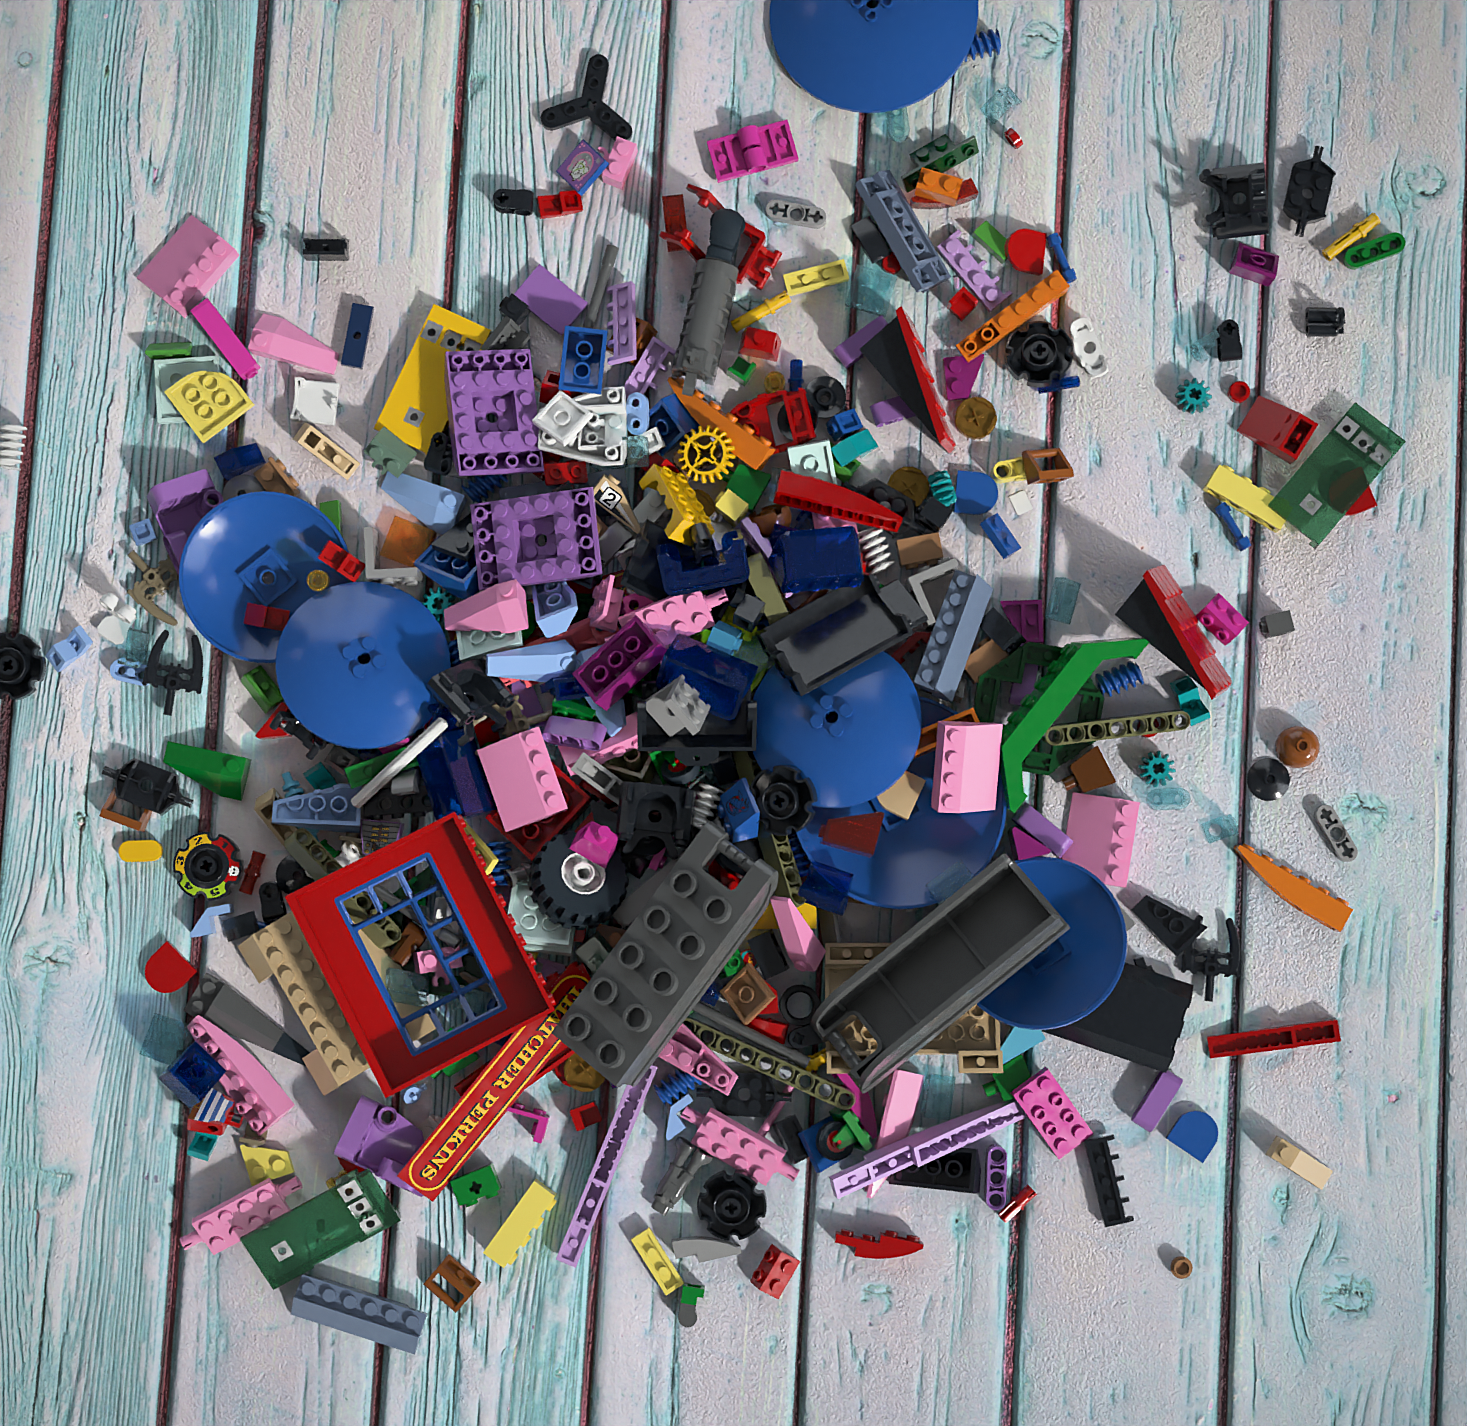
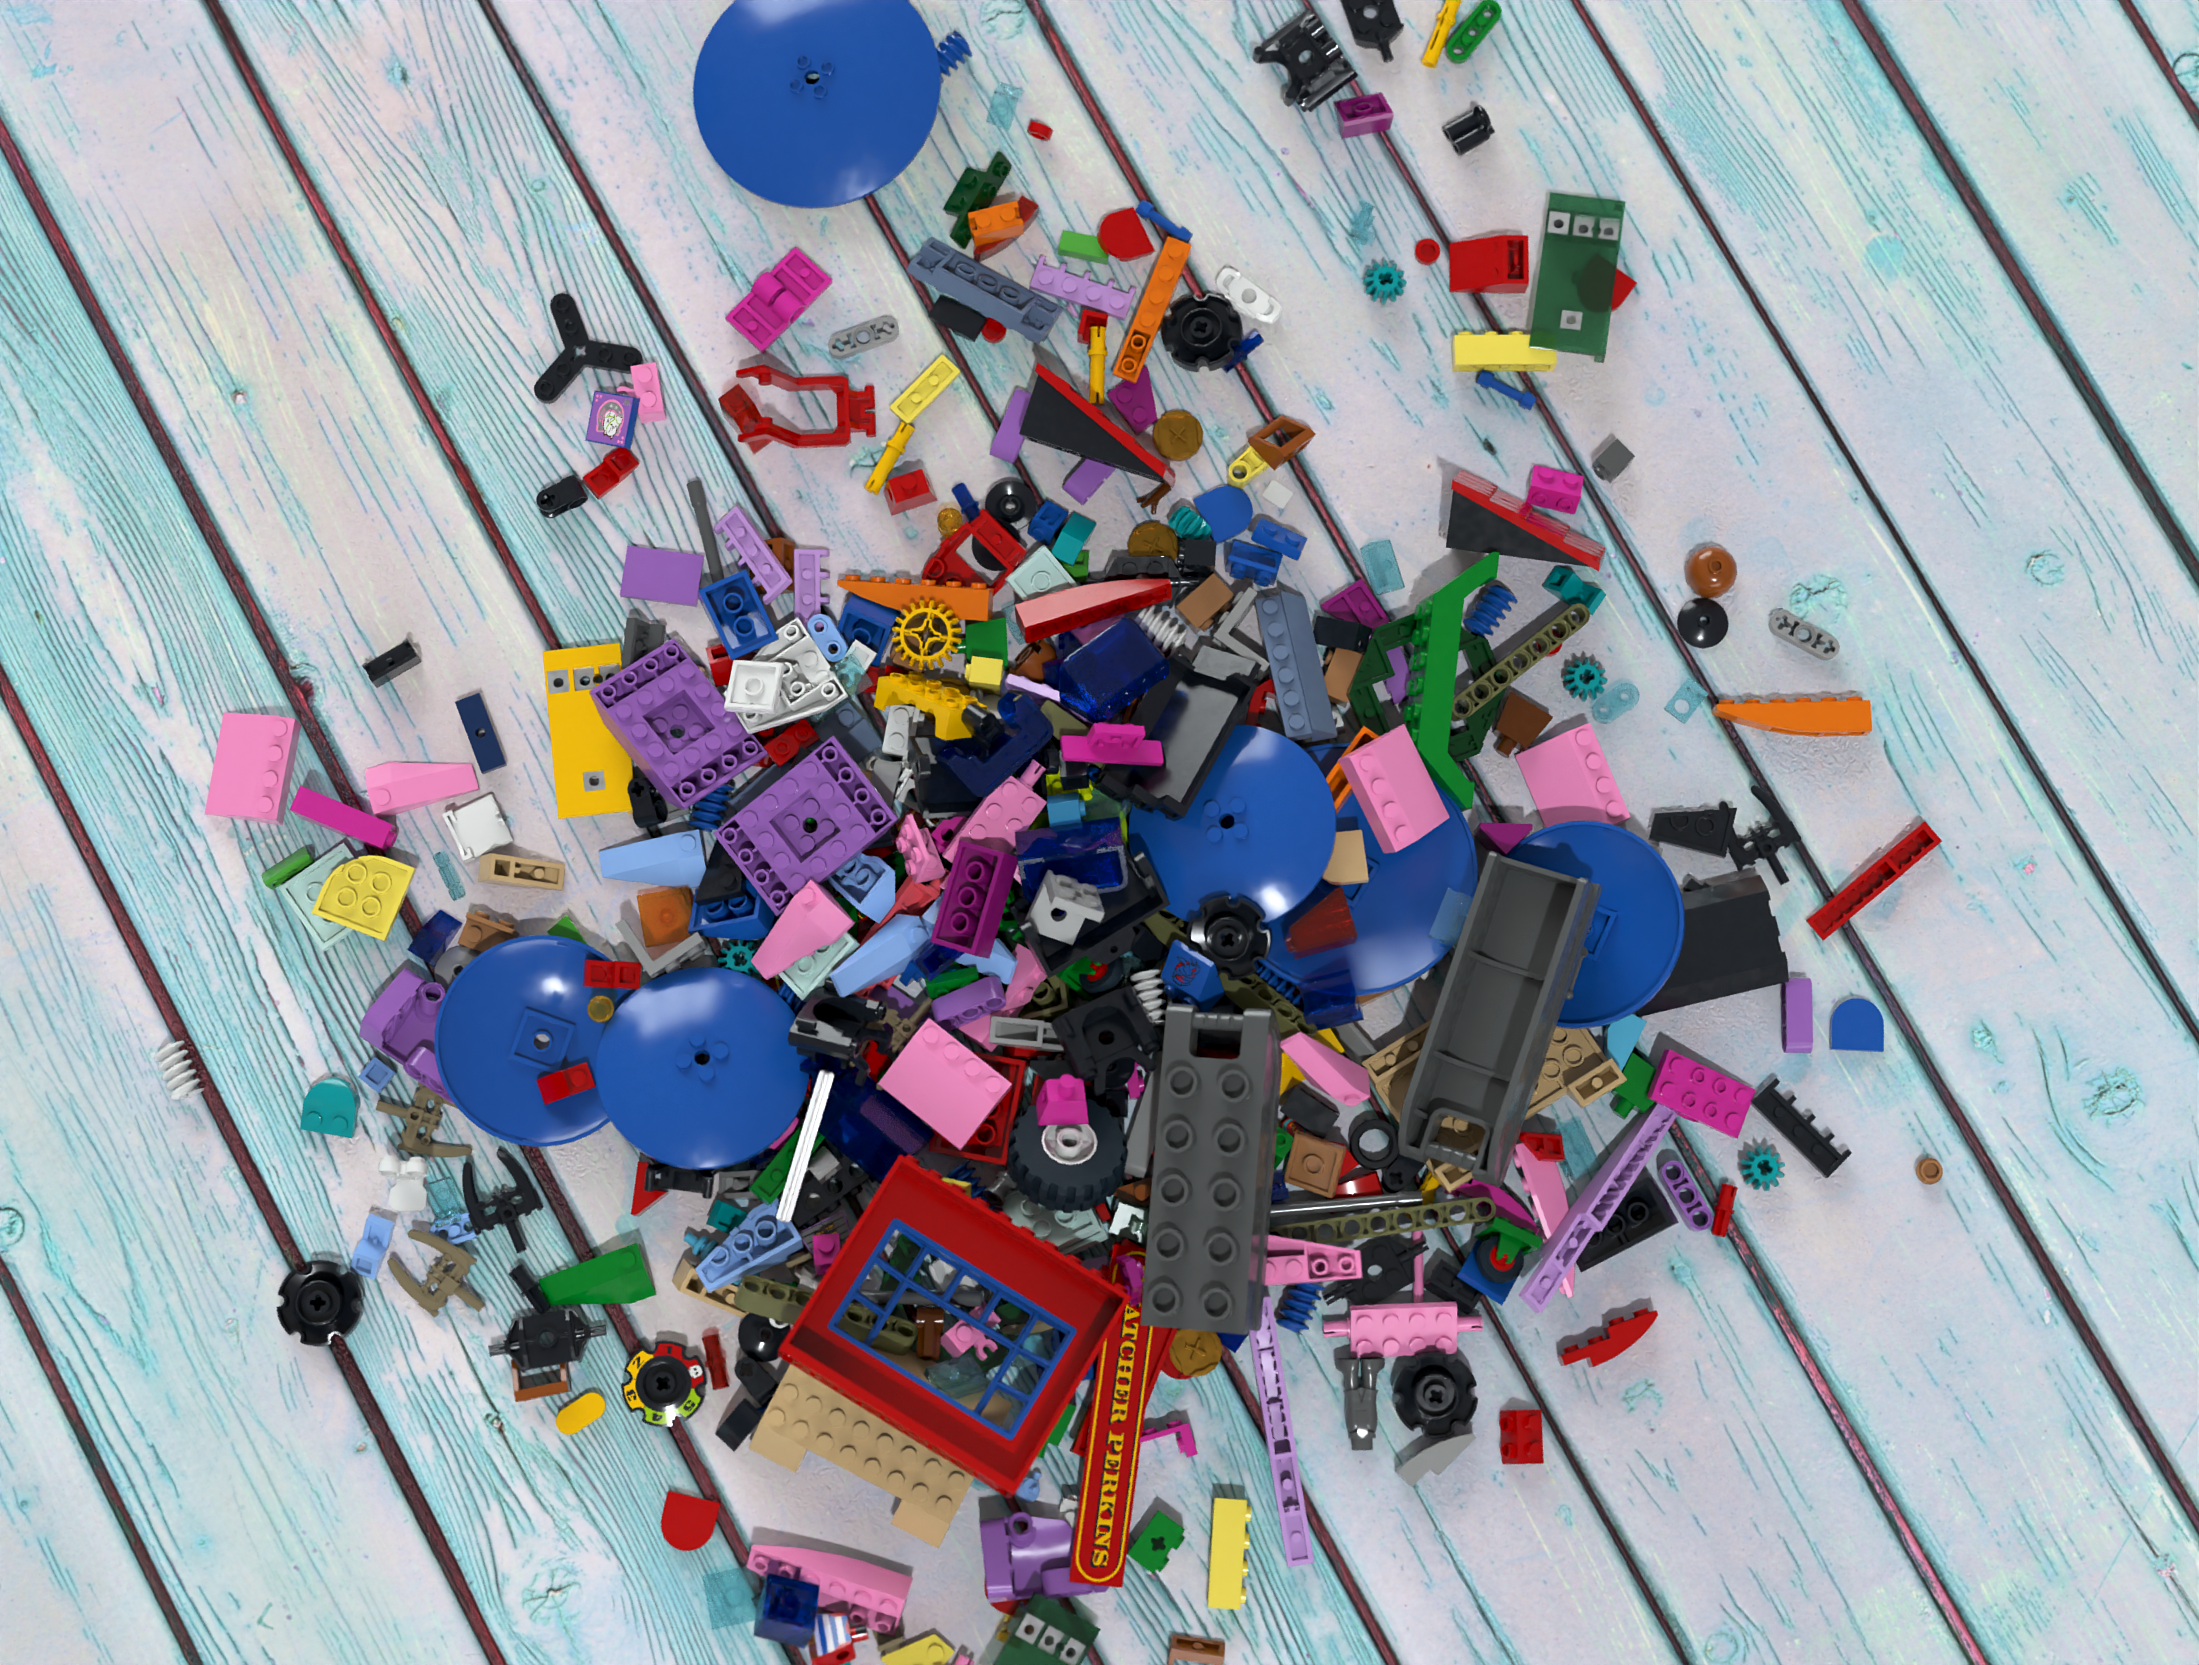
camera: 40 degrees left, 5 degrees down
dark grey plate [183,973,310,1067] -> none
light blue slope [190,904,234,938] -> none
bright green slope [241,665,284,714] -> none
sand green brick [364,427,417,478] -> none
black brick [499,293,531,327] -> none
red panel [570,1100,602,1131] -> none
slope [593,474,641,534] -> none
light yellow plate [631,1227,684,1295] -> none
light blue slope [666,1092,694,1141] -> none
dark grey piece [671,209,745,397] -> none
leg [678,1283,705,1327] -> none
green panel [727,356,756,387] -> none
clear light blue plate [845,264,897,318] -> none
clear light blue plate [885,107,910,143] -> none
medium lavender beam [1012,803,1073,859] -> none
black piece [1216,319,1243,362] -> none
tan slope [1265,1136,1333,1190] -> none
none -> teal slope [300,1078,361,1138]
none -> dark tan bar [387,1229,485,1317]
none -> clear light blue axle [433,851,465,901]
none -> black axle [508,1264,551,1314]
none -> dark pink bracket [812,1233,841,1277]
none -> dark pink bracket [1060,722,1164,766]
none -> yellow pin [1088,327,1108,405]
none -> magenta wing [1115,1254,1144,1306]
none -> reddish brown bar [1136,484,1171,515]
none -> blue bracket [1225,541,1283,587]
none -> red tile [1519,1132,1565,1162]
none -> dark grey hinge [1566,947,1588,1000]
none -> teal gear [1740,1146,1785,1191]

